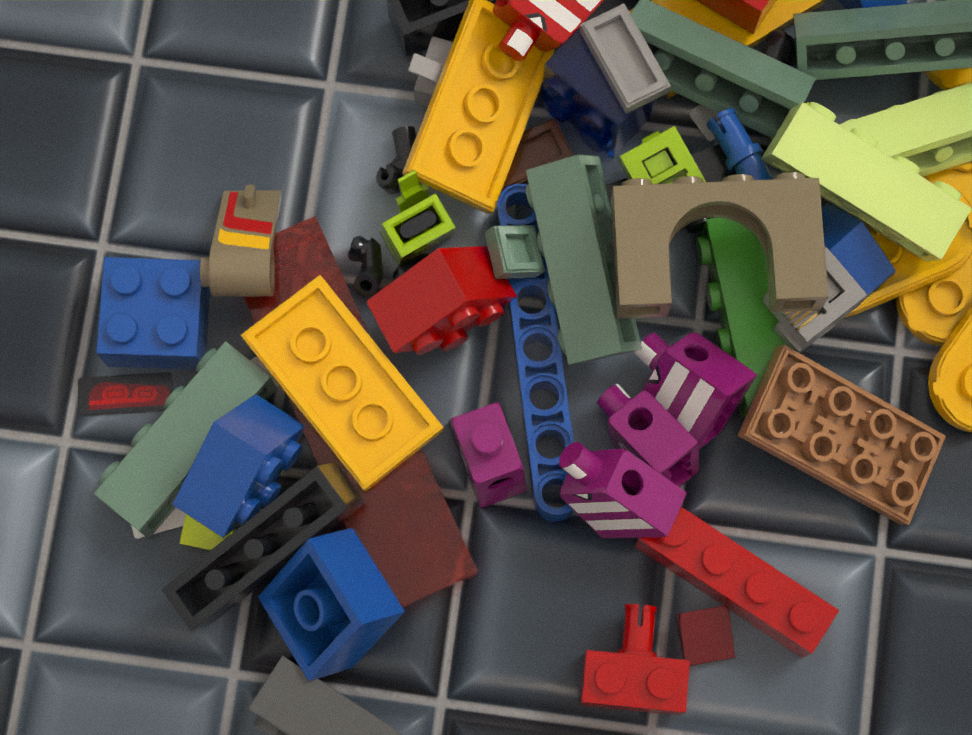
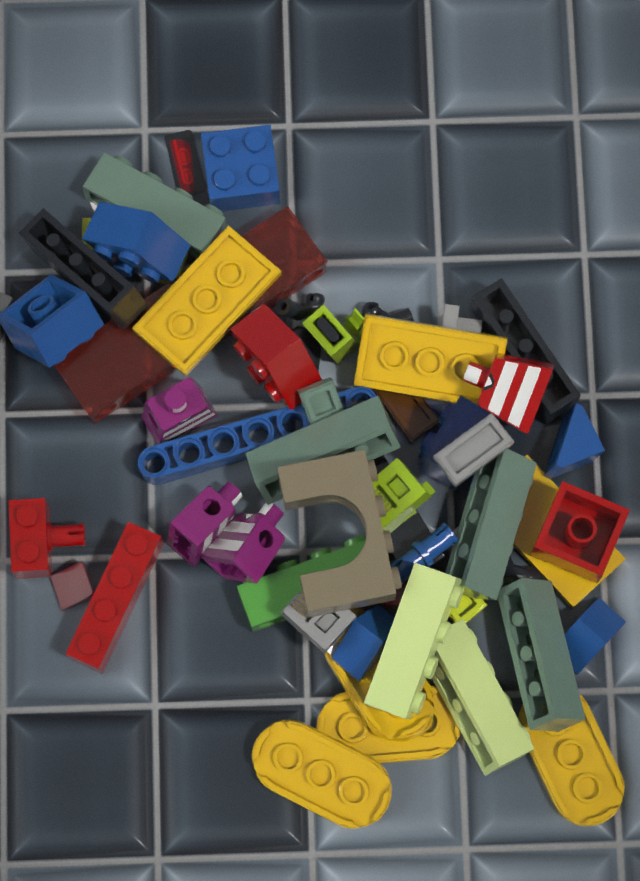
camera: 80 degrees right, 0 degrees up
dark tan door [200,184,282,297] -> none
magenta torso [559,442,687,538] -> none
medium nougat tile [737,345,946,525] -> none

